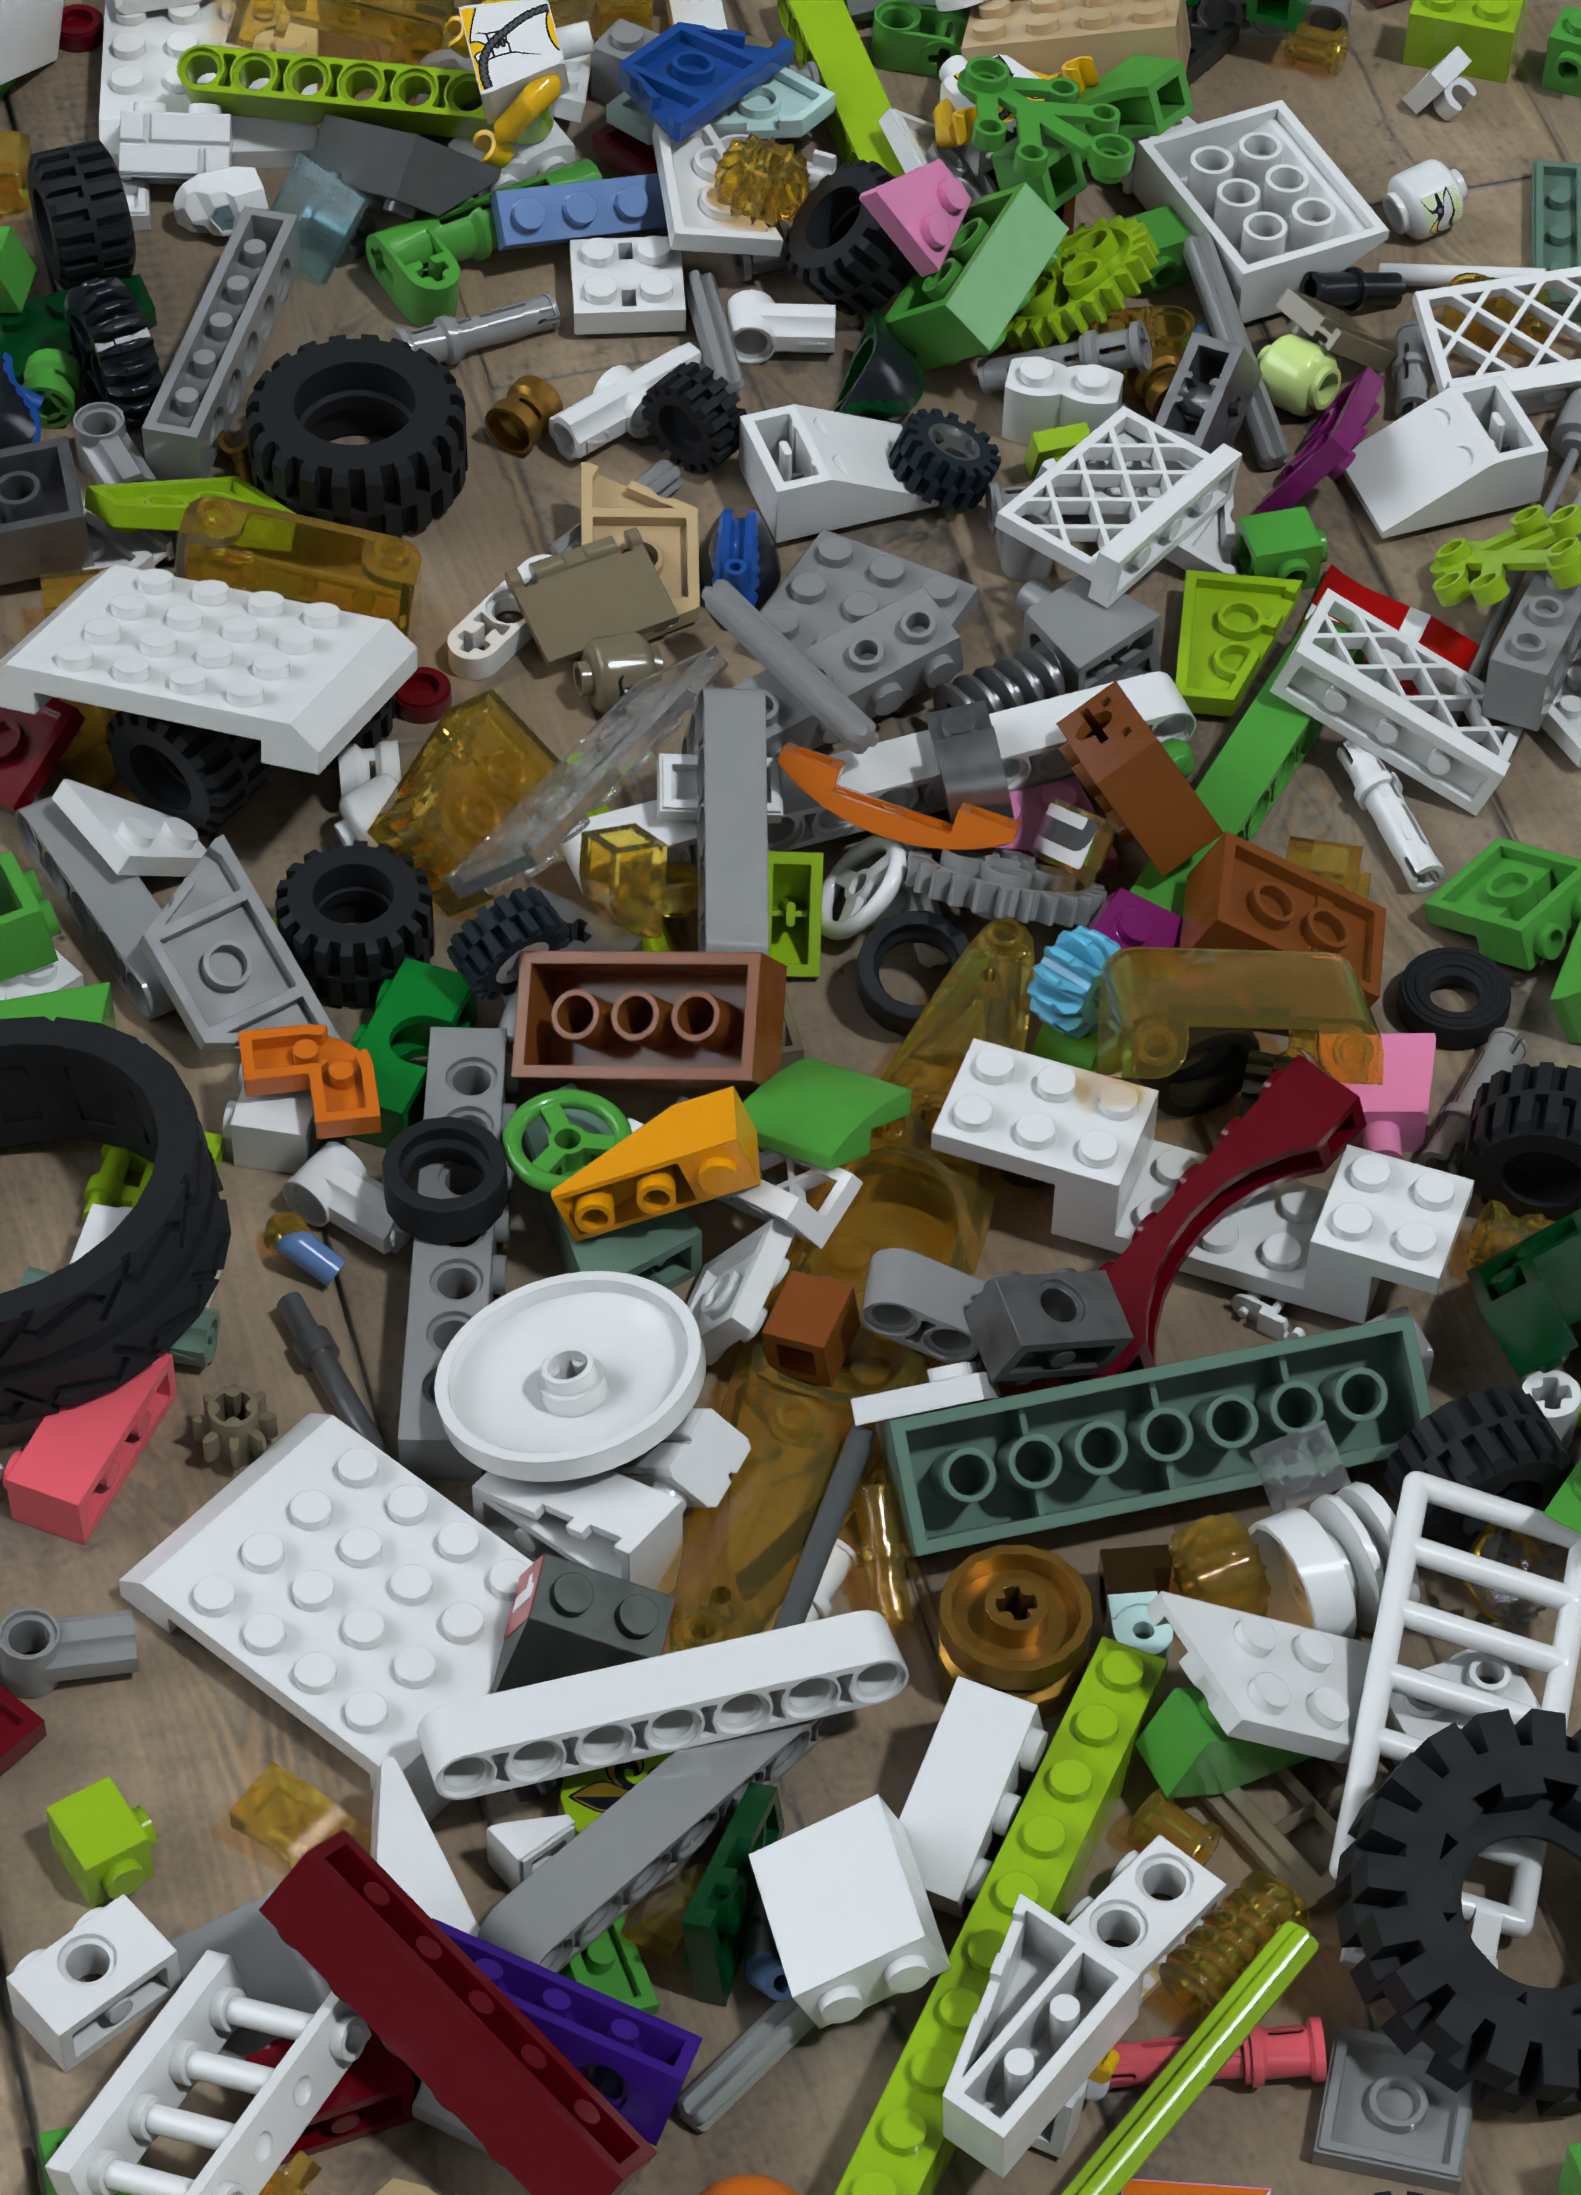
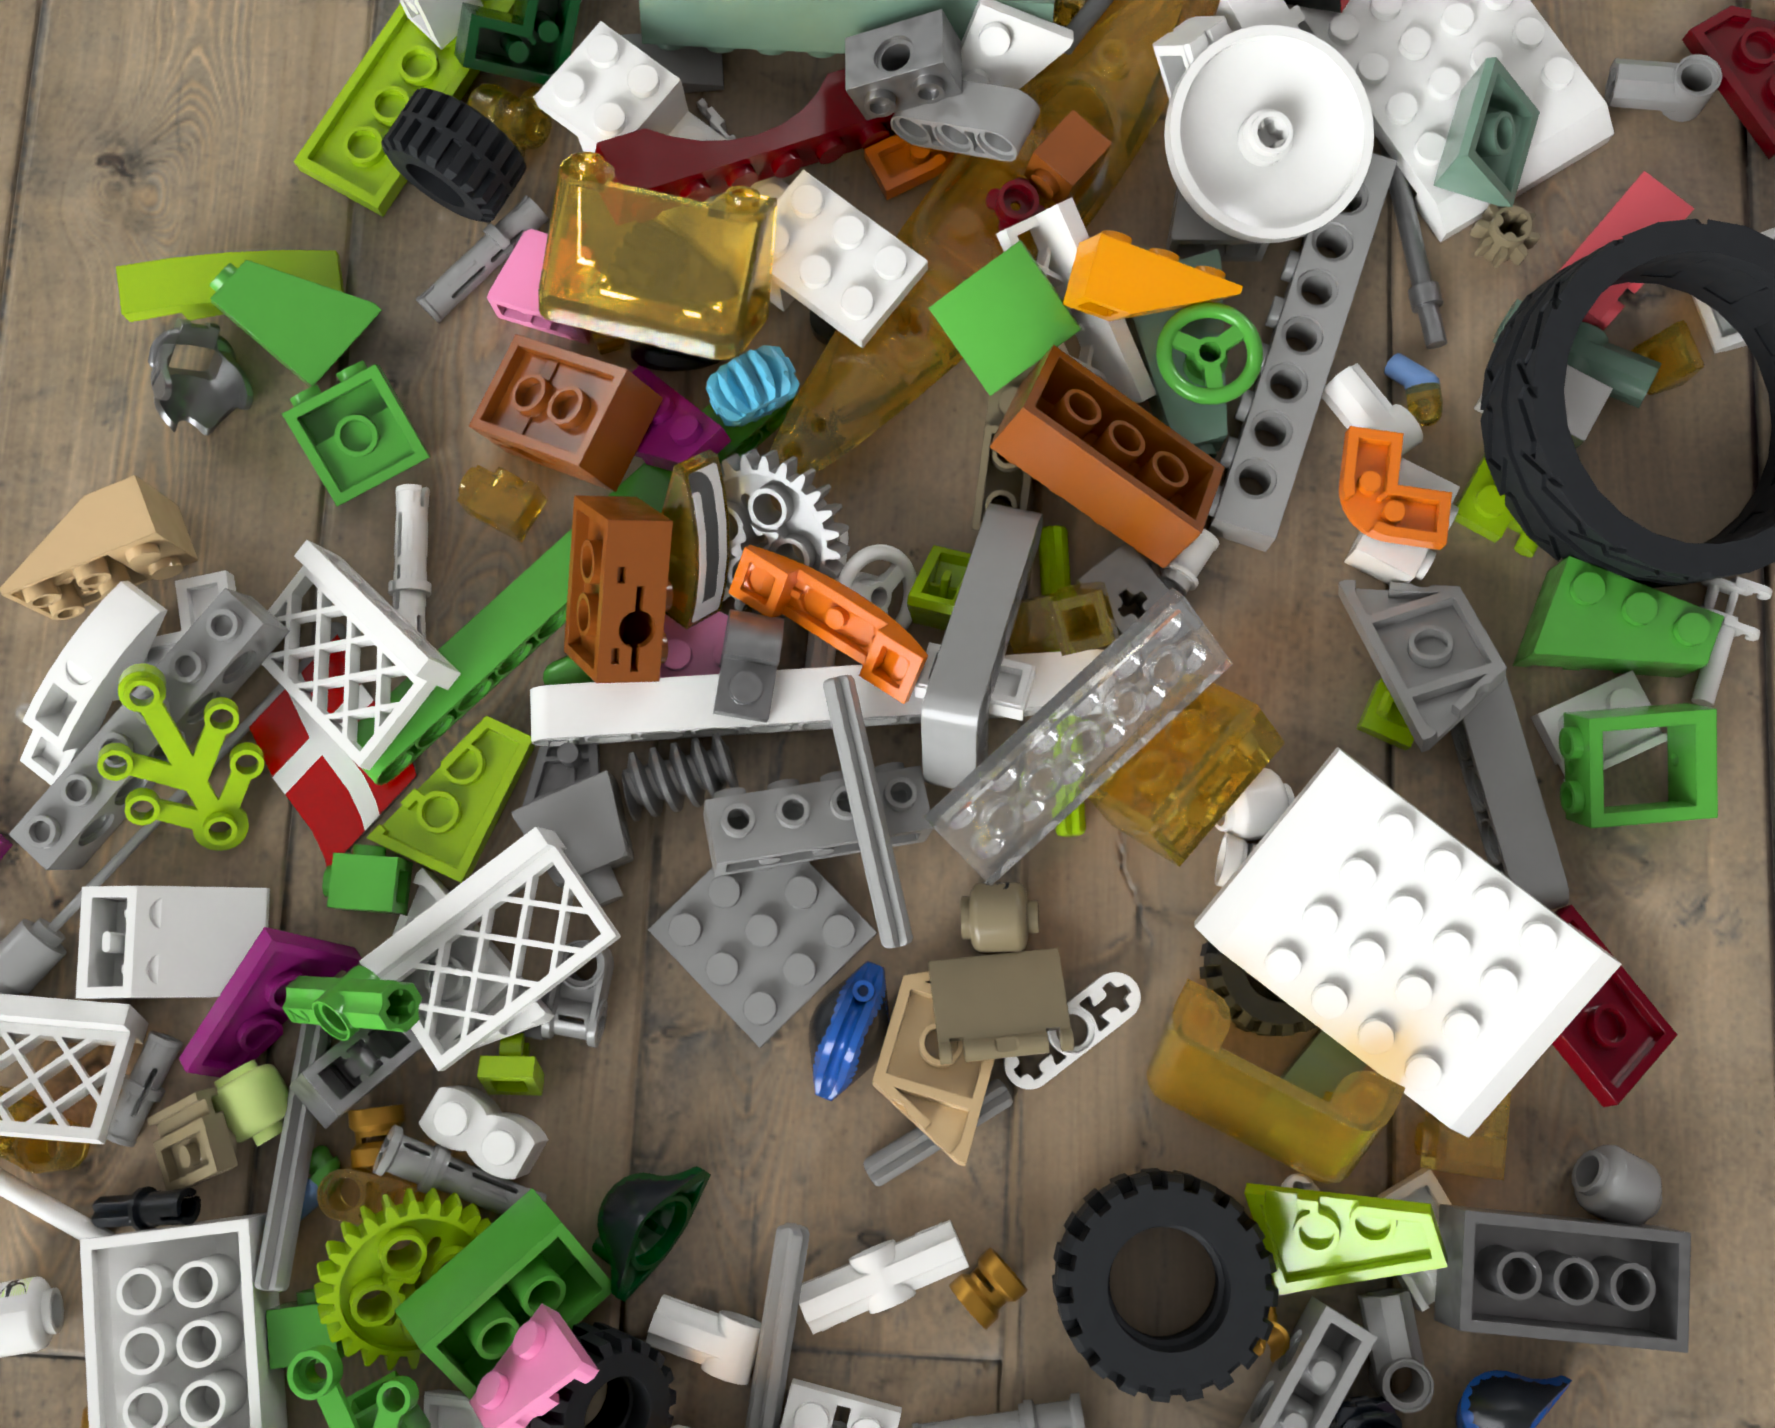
camera: 155 degrees left, 30 degrees up
white wing [52,779,207,877] -> none
black tyre [275,840,435,1007] -> none
green arch [344,957,478,1149] -> none
black tyre [382,1116,508,1244] -> none
dark red tile [394,667,452,724] -> none
black wheel [447,887,571,1000] -> none
black tyre [641,362,747,474] -> none
white plate [686,1217,796,1366] -> none
white slope [739,404,939,543] -> none
black tyre [857,911,976,1036] -> none
black wheel [888,408,1001,511] -> none
black tyre [1397,947,1511,1050] -> none
none -> bright green piece [282,965,423,1041]
none -> dark red plate [985,178,1045,231]
none -> sand green slope [1433,57,1540,207]

